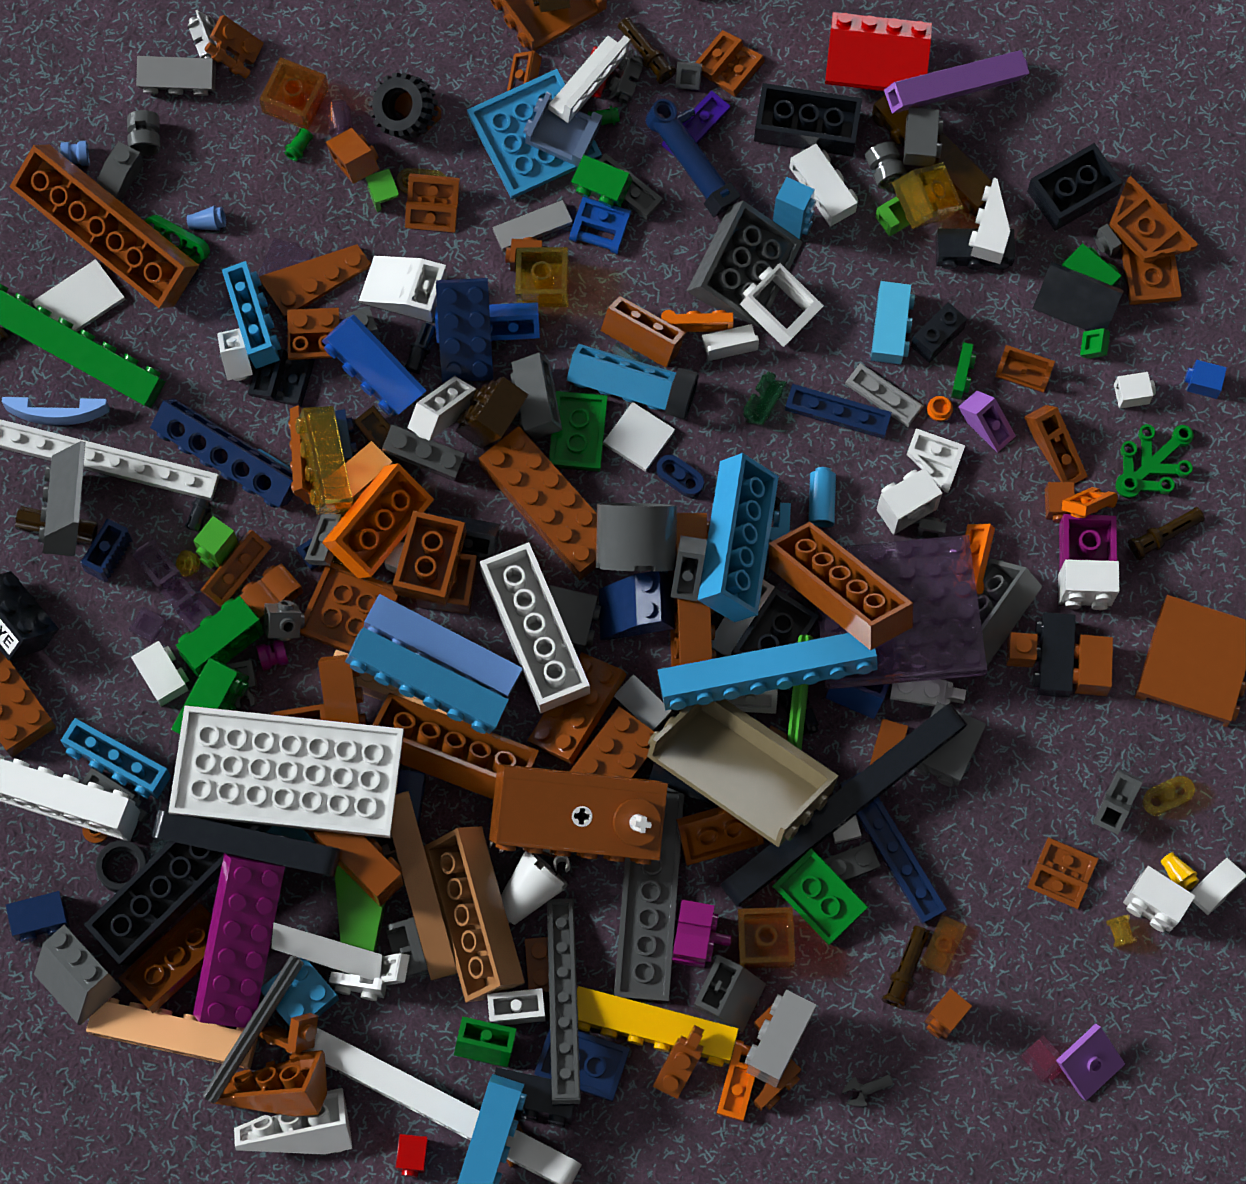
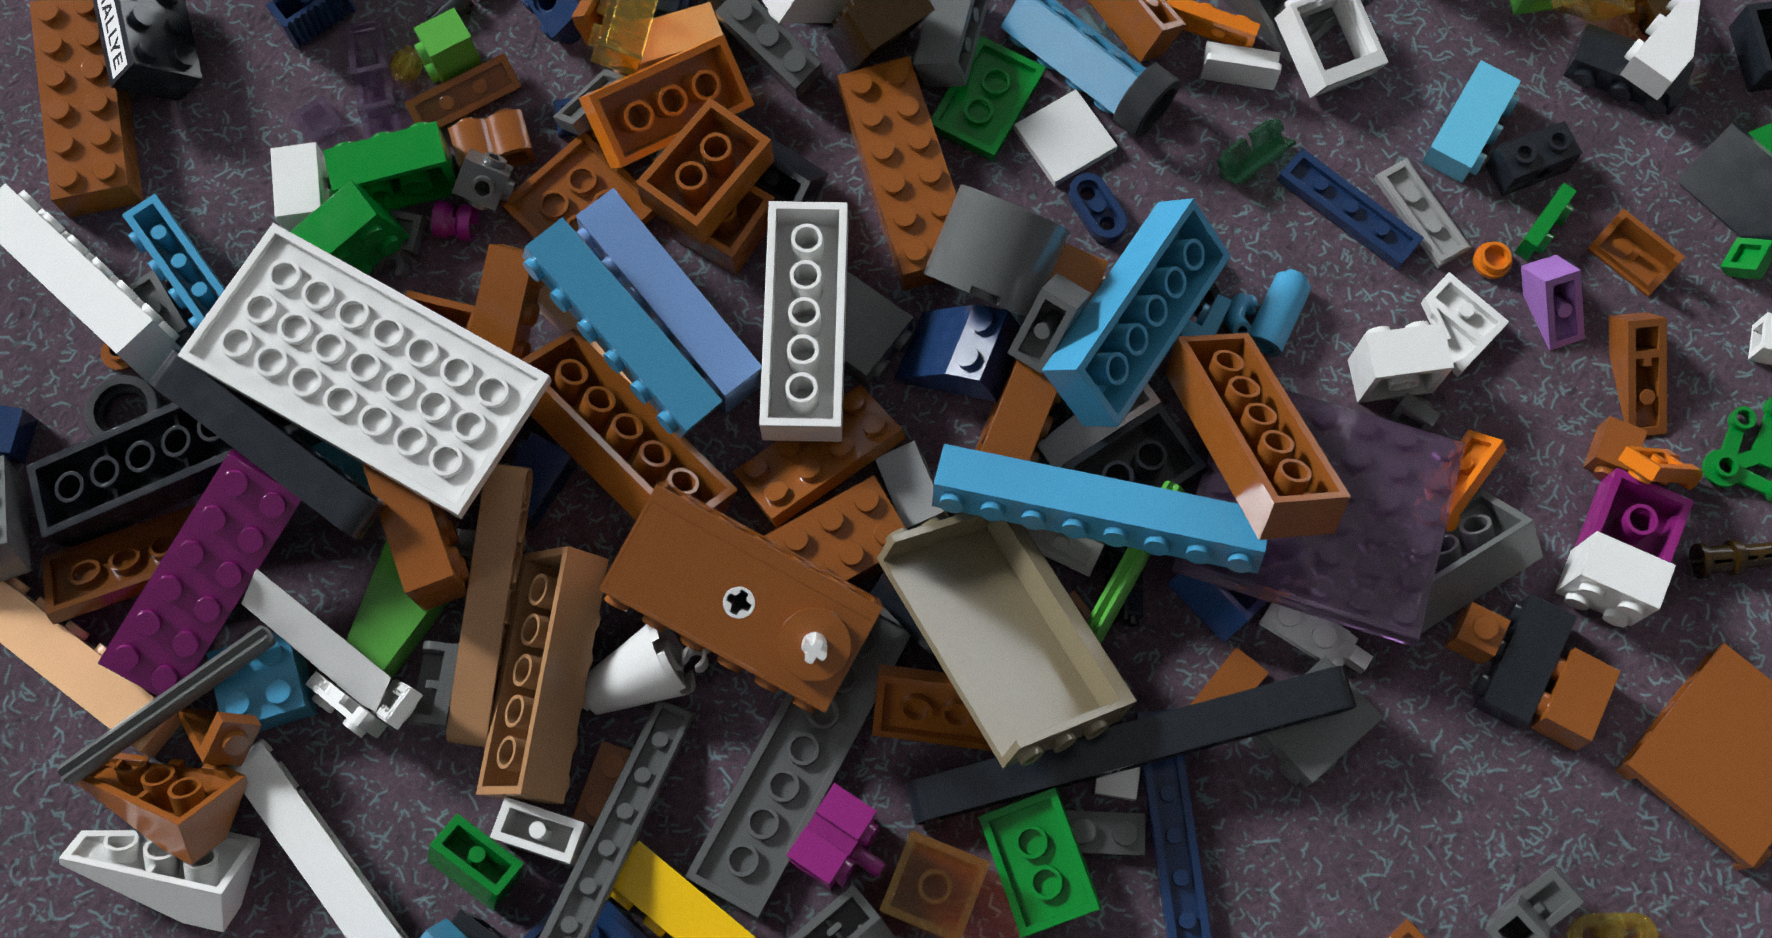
camera: 25 degrees right, 0 degrees up
none -> dark azure arm [1224,293,1258,334]

